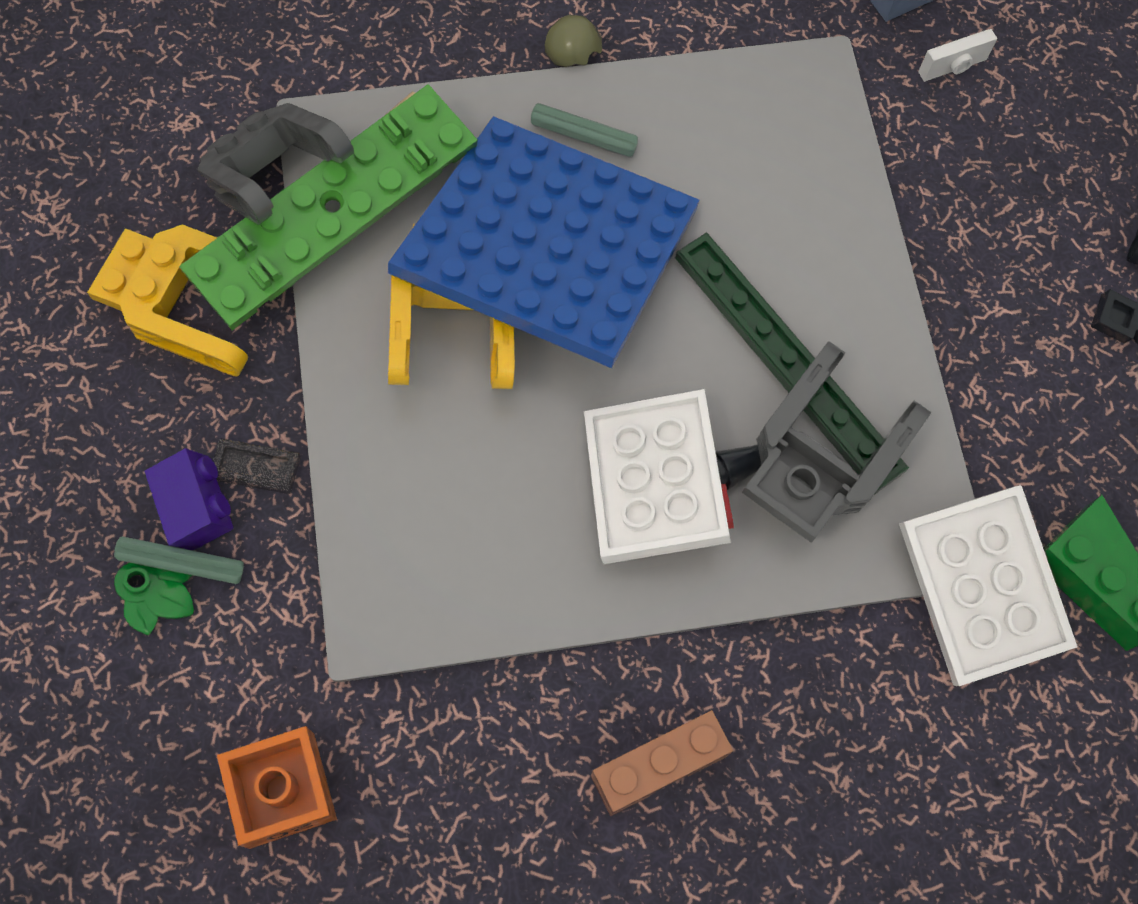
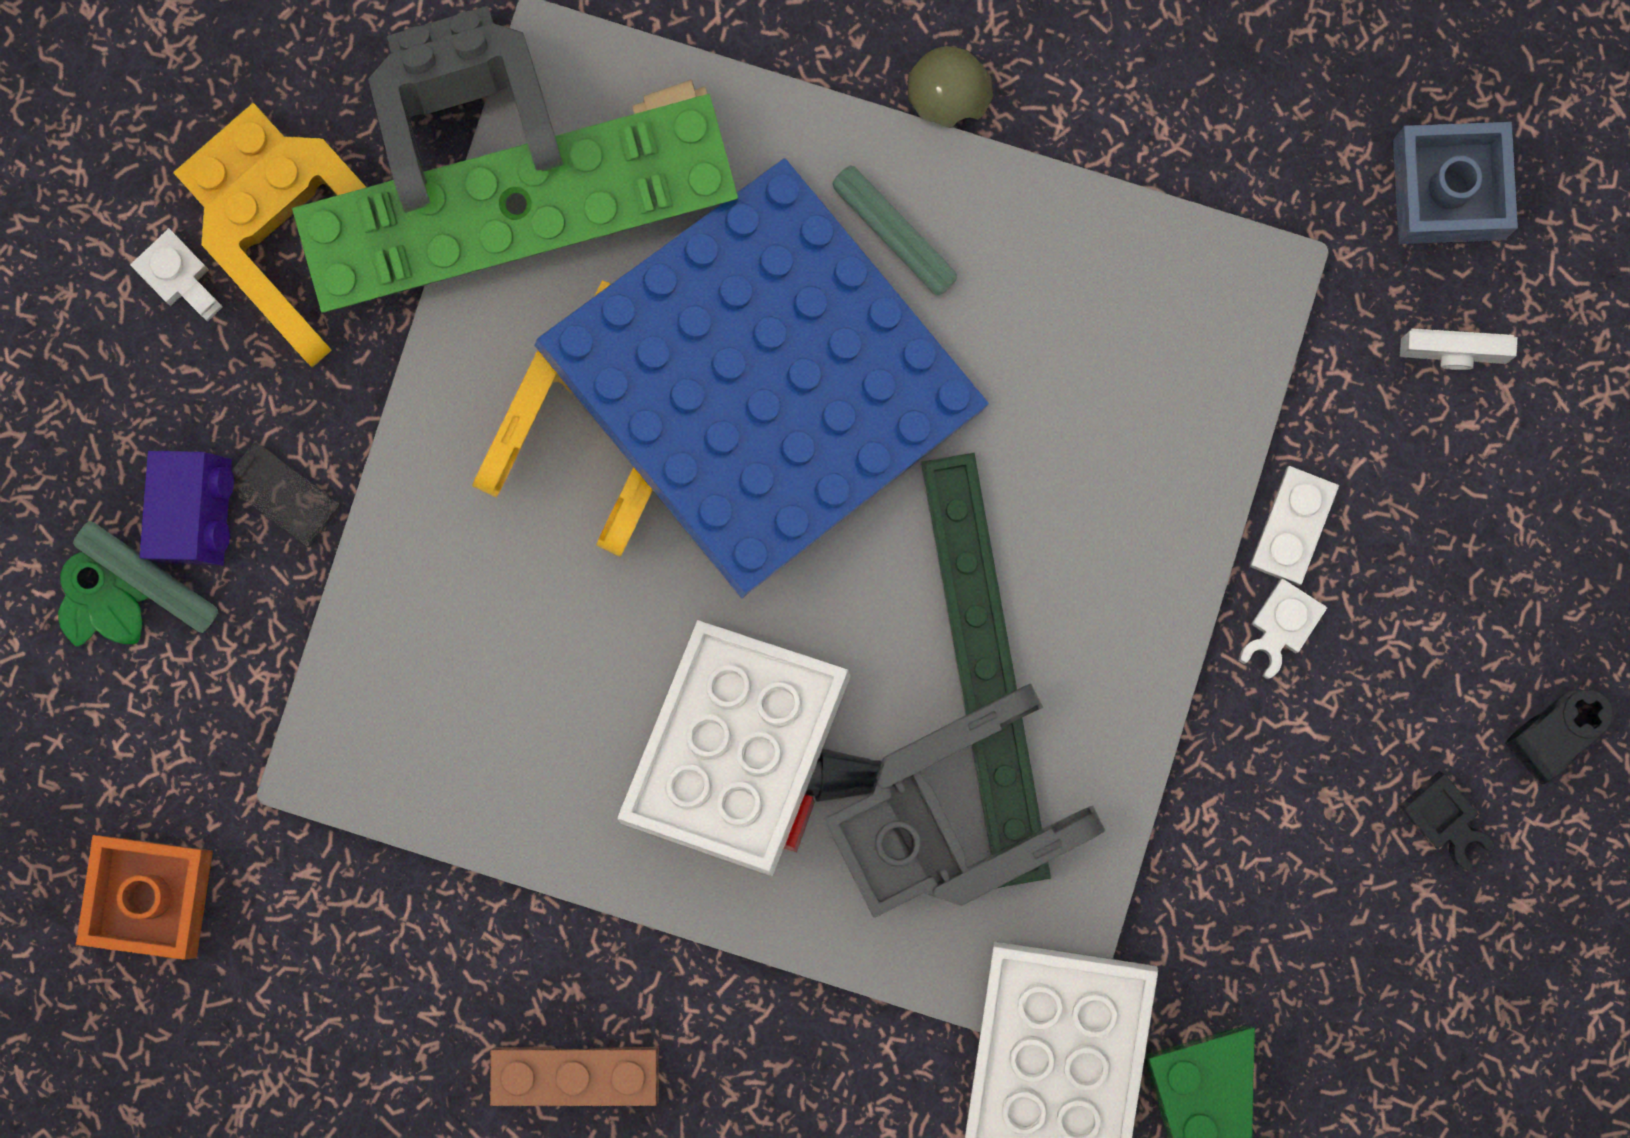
camera: 30 degrees right, 15 degrees up
none -> white plate [130,229,223,322]
none -> white plate [1239,578,1327,679]
none -> white plate [1249,466,1339,586]

